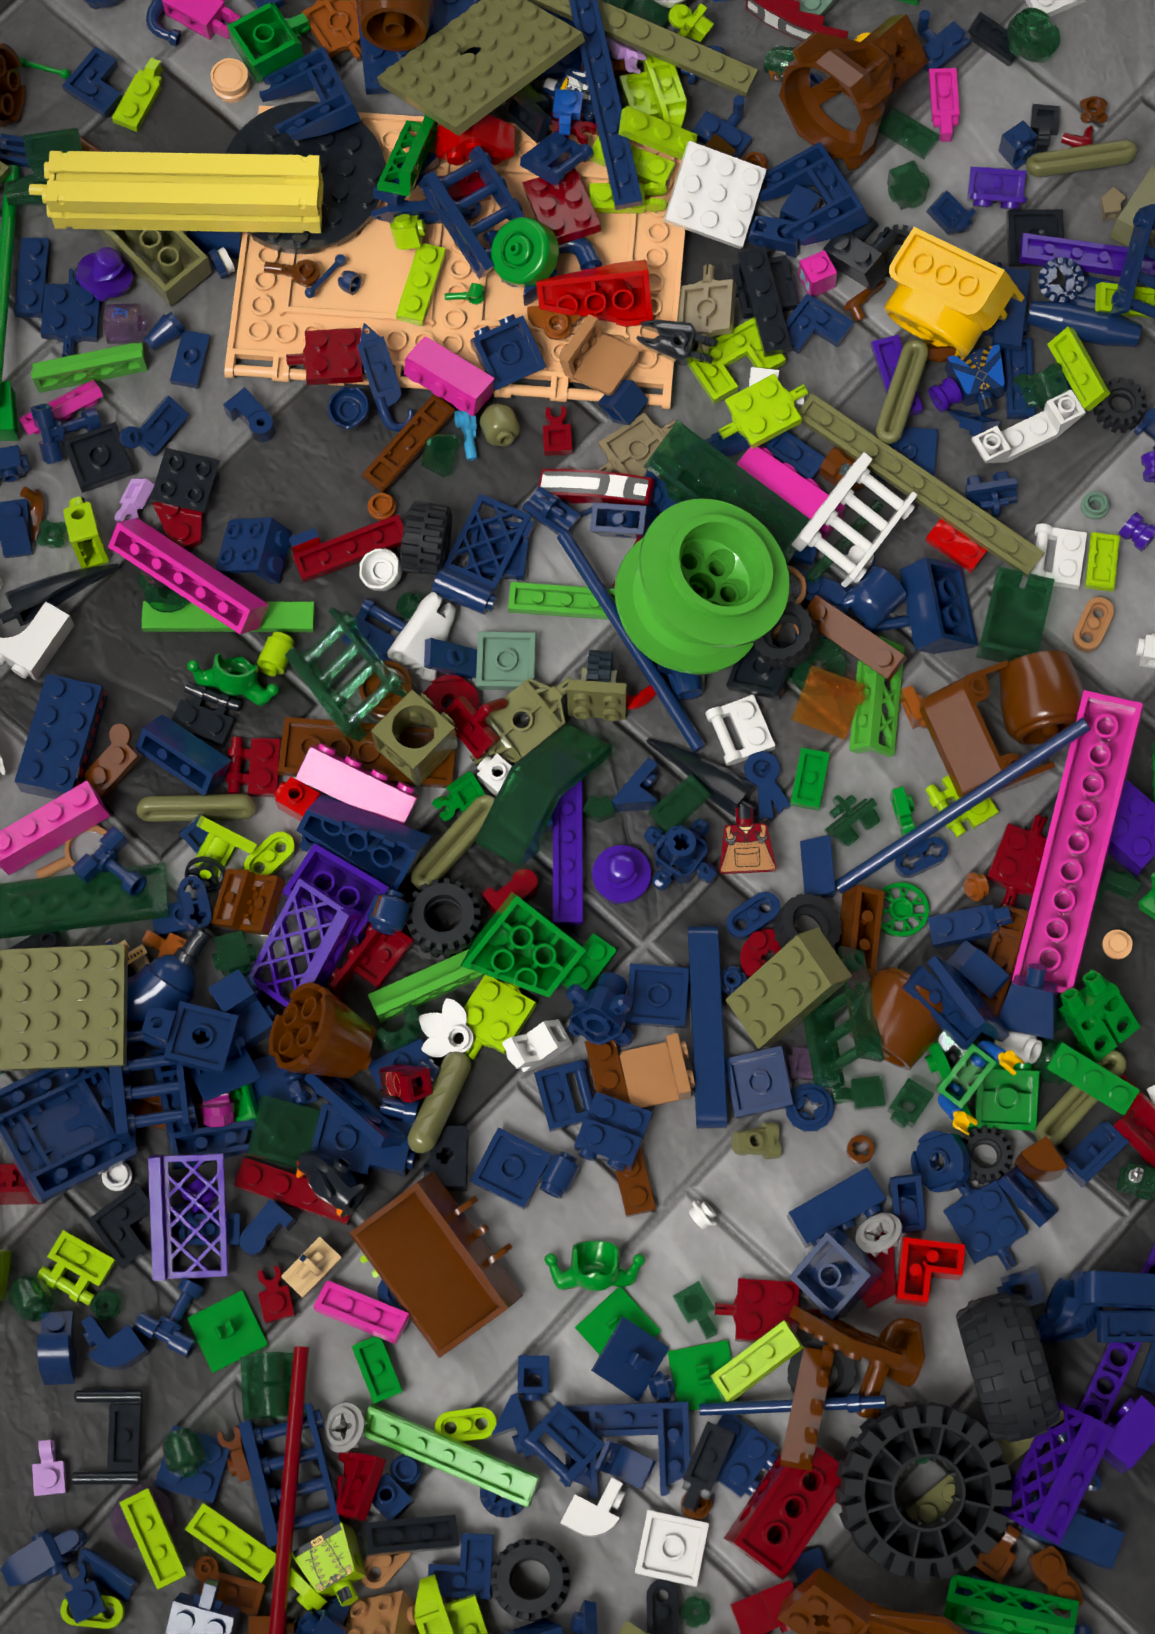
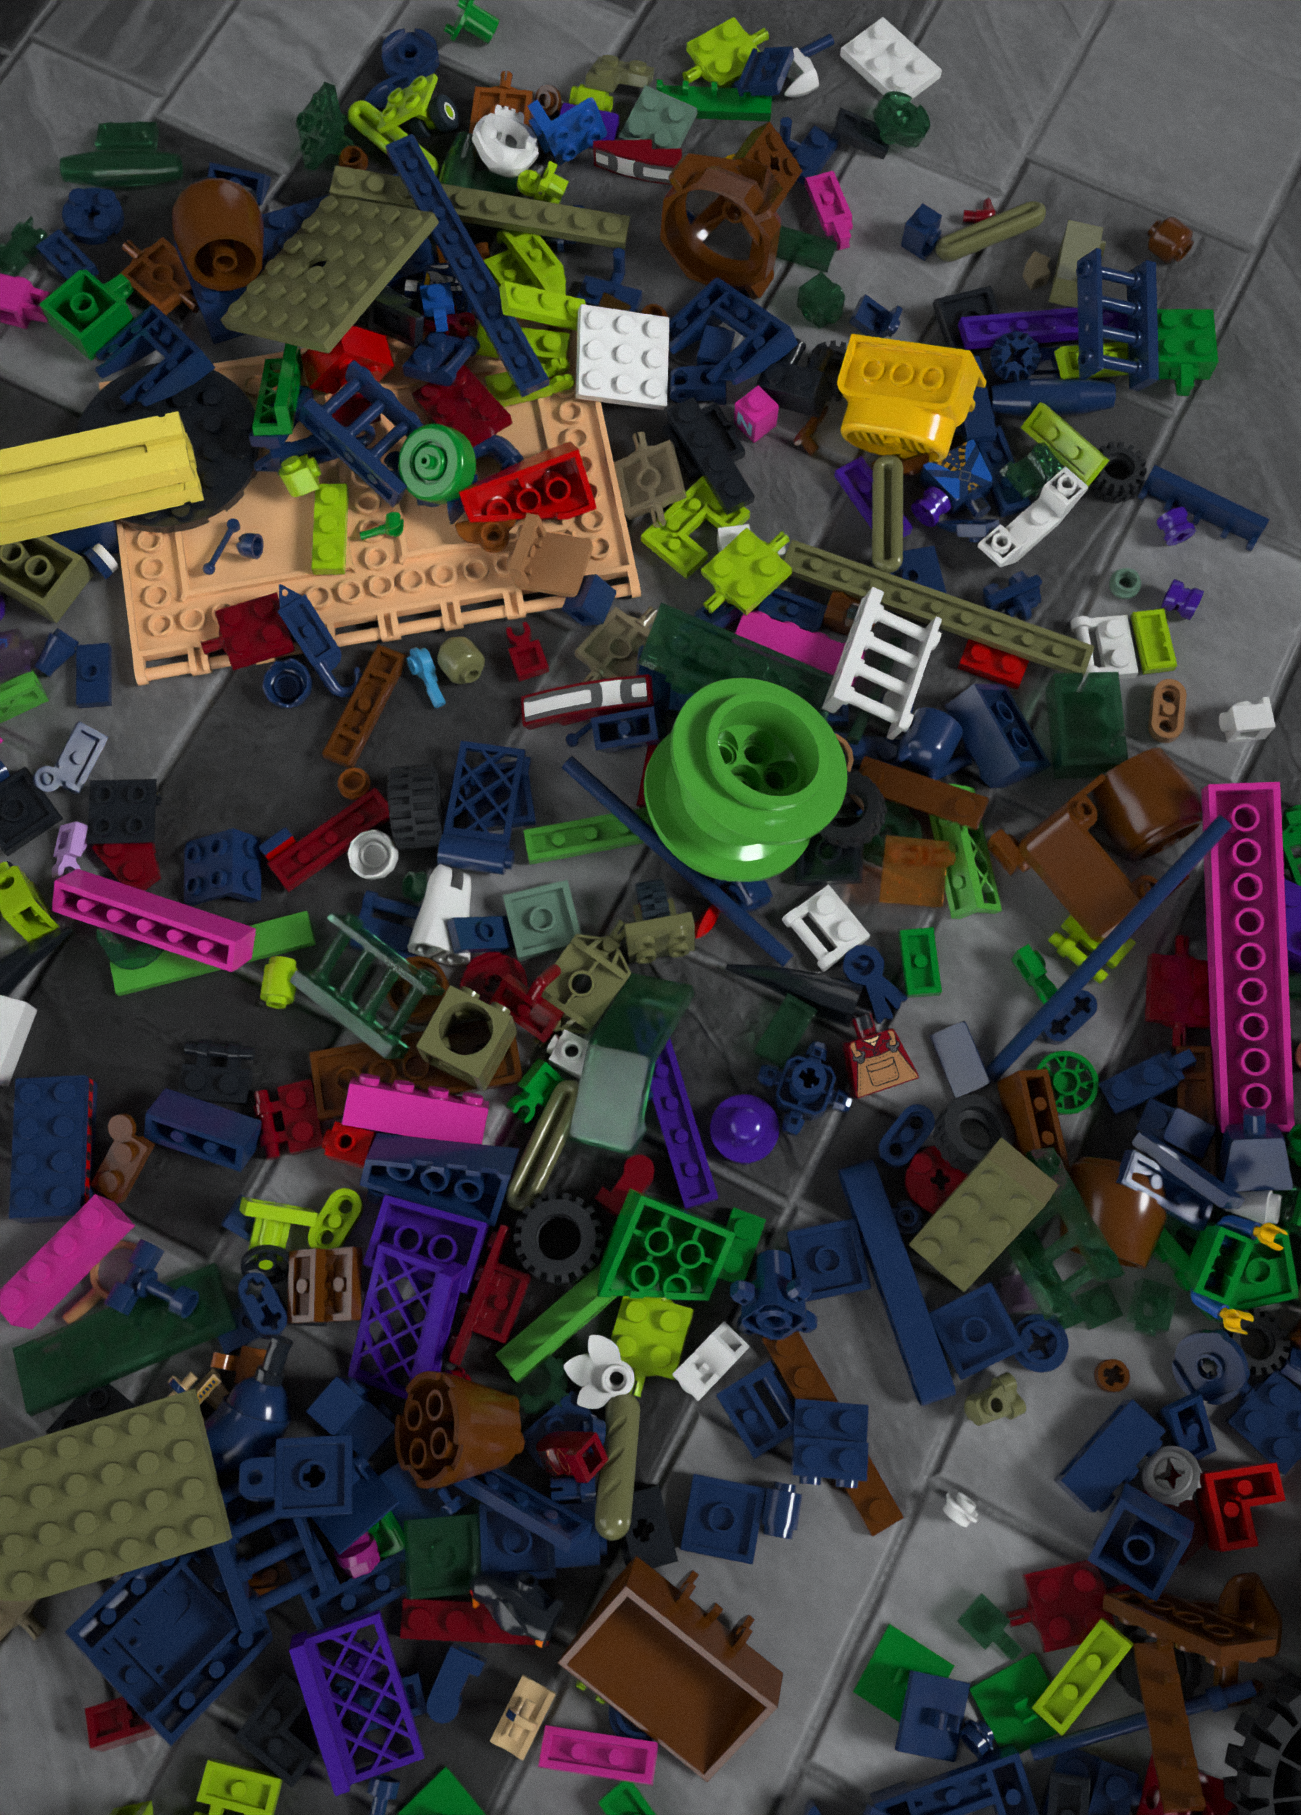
camera: 20 degrees left, 0 degrees up
white plate [102,1163,133,1191] -> none
olive piece [136,794,256,822] -> none
green piece [187,653,279,706] -> none
light nougat wheel [210,58,251,103] -> none
clear green brick [212,930,257,977] -> none
dark blue leg [223,387,275,442] -> none
dark red plate [258,1266,296,1324] -> none
reddish brown plate [264,259,320,287] -> none
dark blue head [367,889,410,936] -> none
dark pink brick [404,336,495,416] -> none
clear green plate [421,433,460,477] -> none
dark blue plate [470,314,546,391] -> none
dark blue brick [517,1355,550,1402] -> none
dark blue hips [522,486,580,536] -> none
green piece [544,1240,645,1292] -> none
clear green piece [582,795,615,823] -> none
lavender plate [606,36,646,74] -> none
dark blue slope [612,757,659,812] -> none
medium nougat bracket [620,1033,695,1108] -> none
black hinge [636,320,718,366] -> none
clear green head [764,45,795,82] -> none
dark blue plate [785,293,854,354] -> none
clear green hips [824,794,881,846] -> none
dark orange plate [963,872,989,902] -> none
dark purple bracket [967,166,1027,209] -> none
black plate [1030,104,1060,153] -> none
reddish brown plate [1080,96,1108,124] -> none

